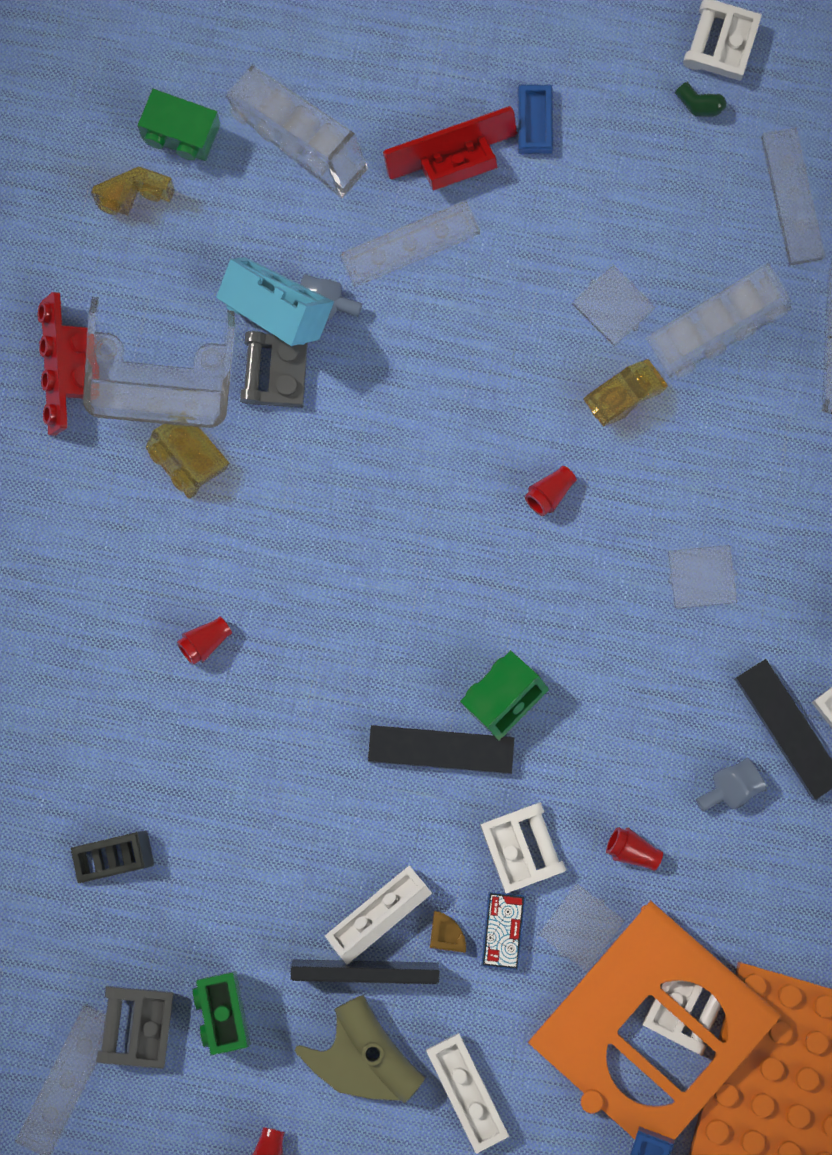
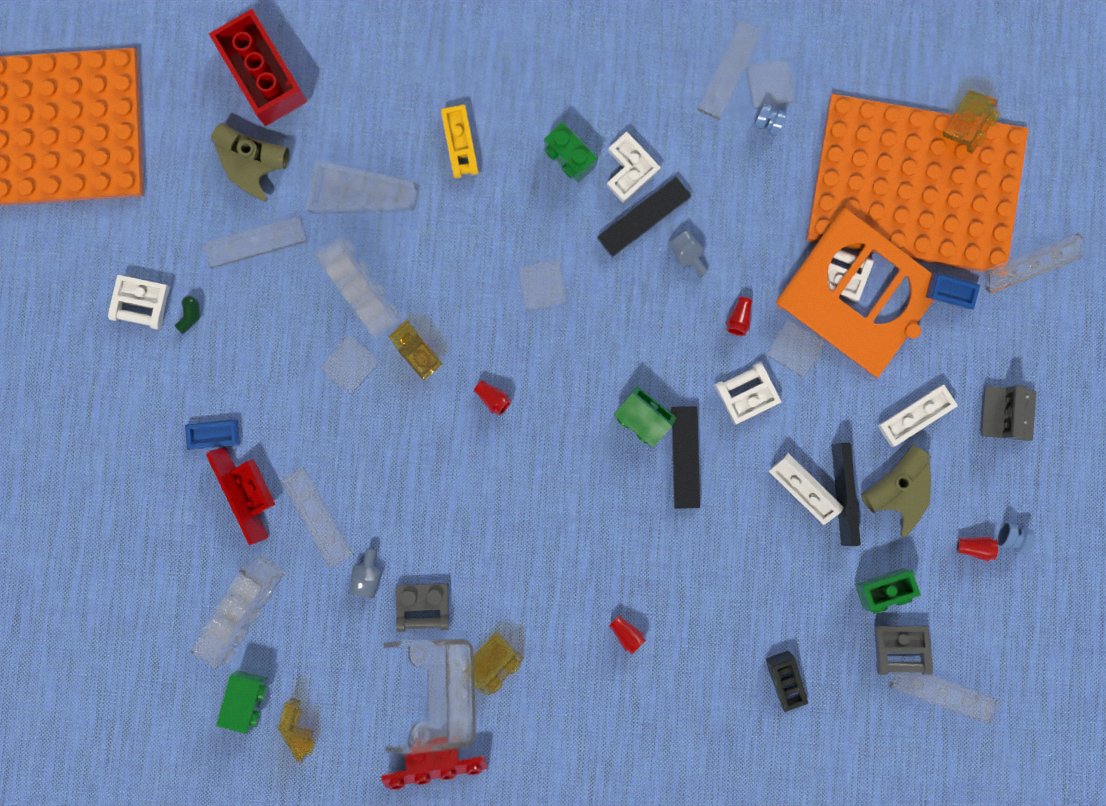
camera: 90 degrees left, 5 degrees up
medium azure wedge [216,257,334,346] -> none
pearl gold tile [429,911,466,953] -> none
tile [481,892,525,970] -> none

